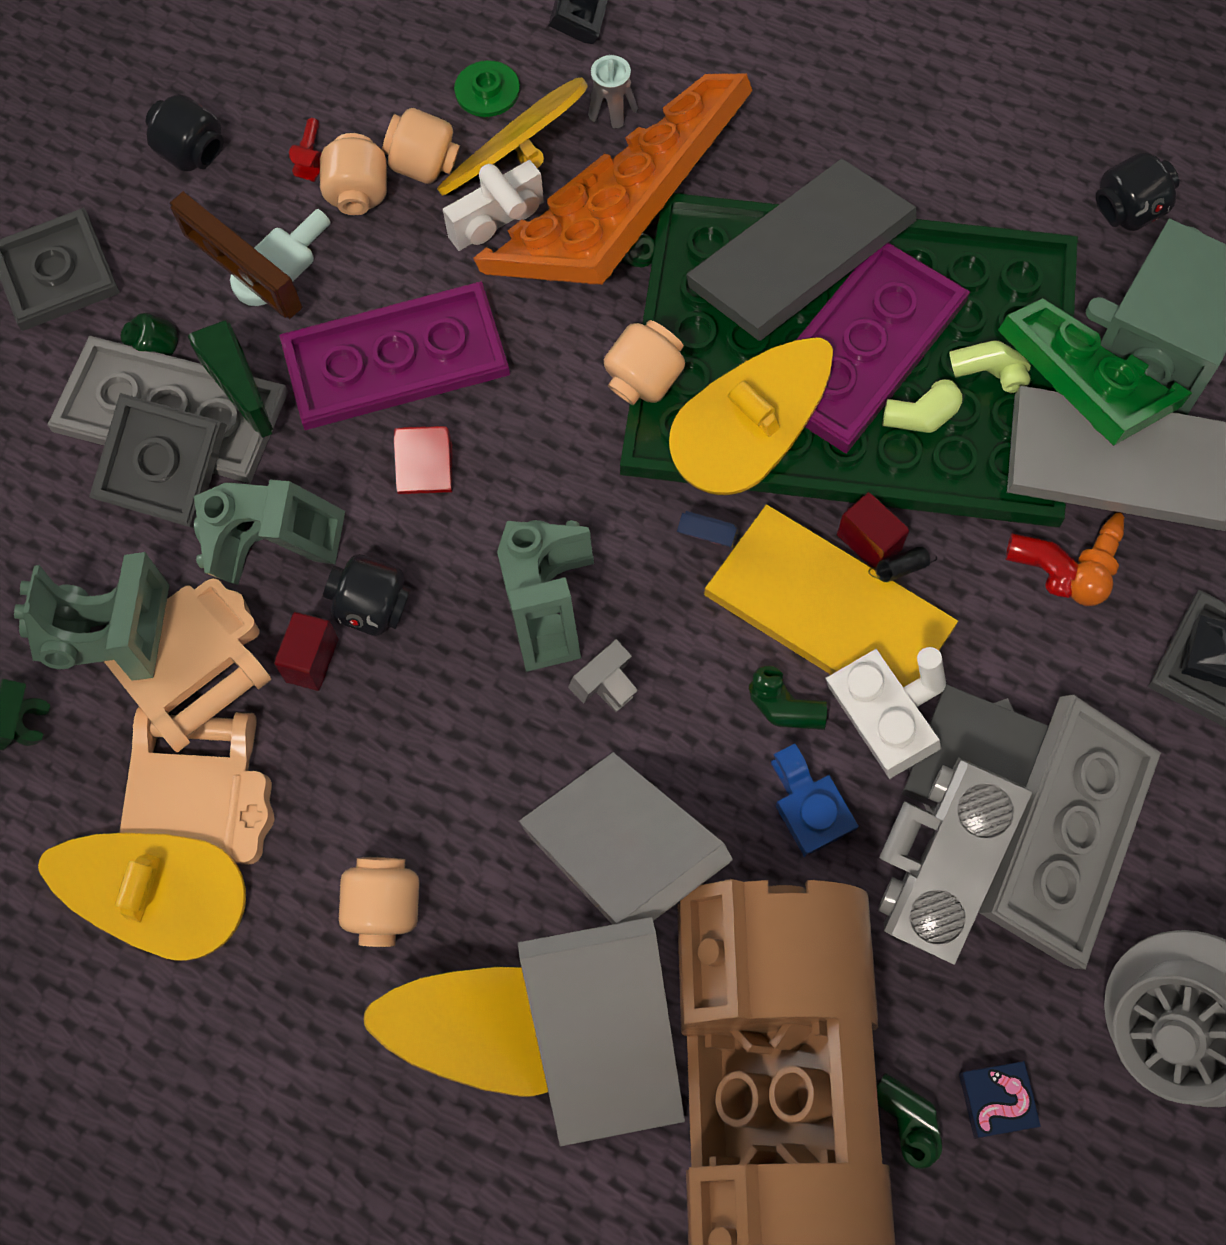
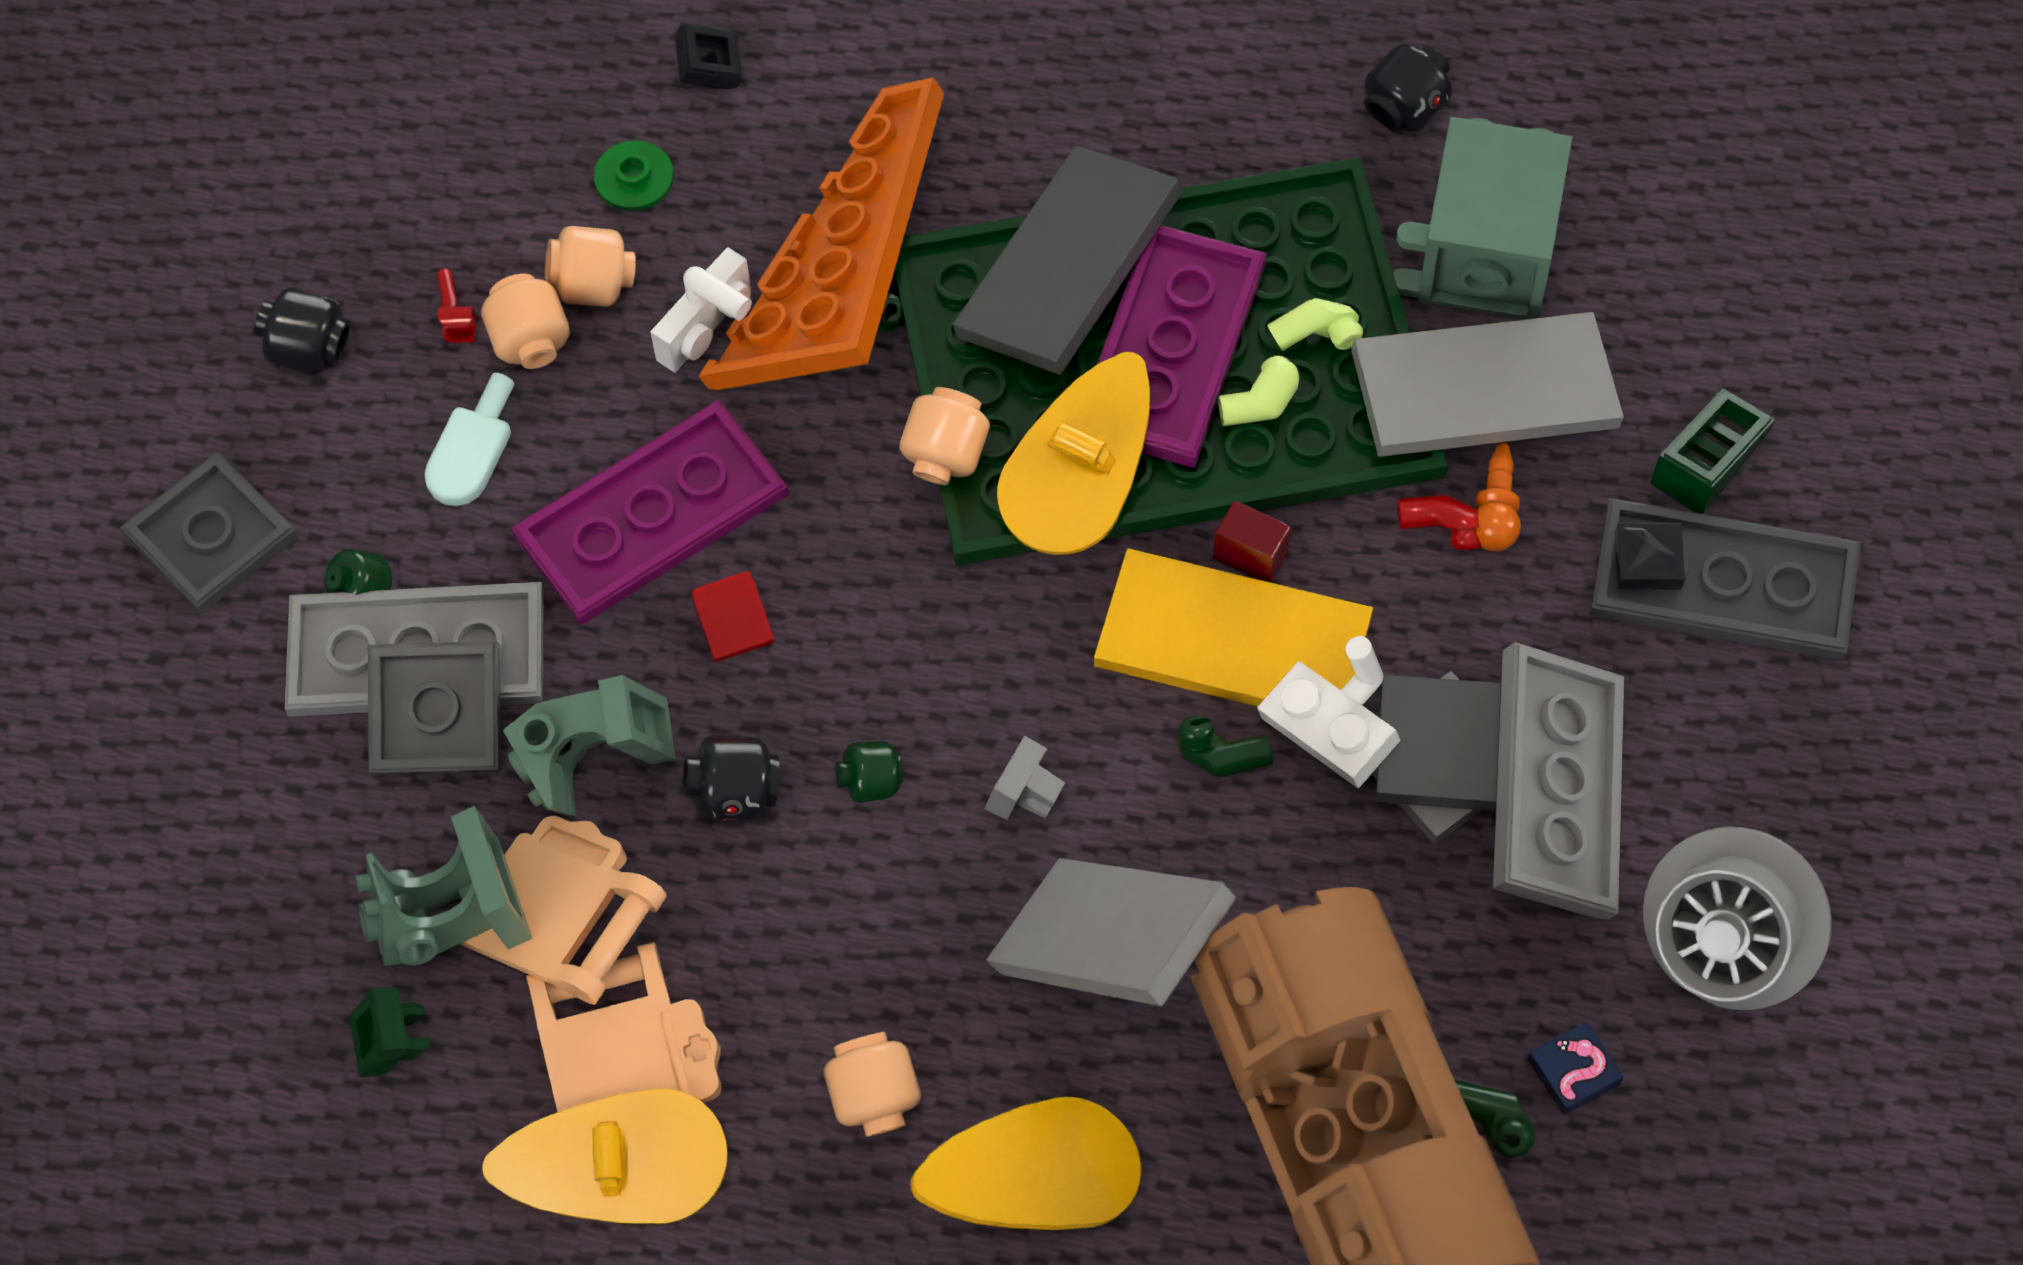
camera: 20 degrees left, 5 degrees down
reddish brown tile [170,191,303,320] -> none
dark green slope [188,320,273,438] -> none
dark red piece [274,612,339,691] -> none
yellow shield [437,77,588,196] -> none
sand green tile [497,520,594,672] -> none
light grey tile [518,917,685,1146] -> none
piece [588,55,638,128] -> none
dark blue tile [677,511,740,549] -> none
blue plate [771,743,859,857] -> none
black piece [868,547,937,582] -> none
light grey piece [878,757,1032,965] -> none
green wing [998,298,1192,446] -> none
none -> dark green piece [835,741,903,803]

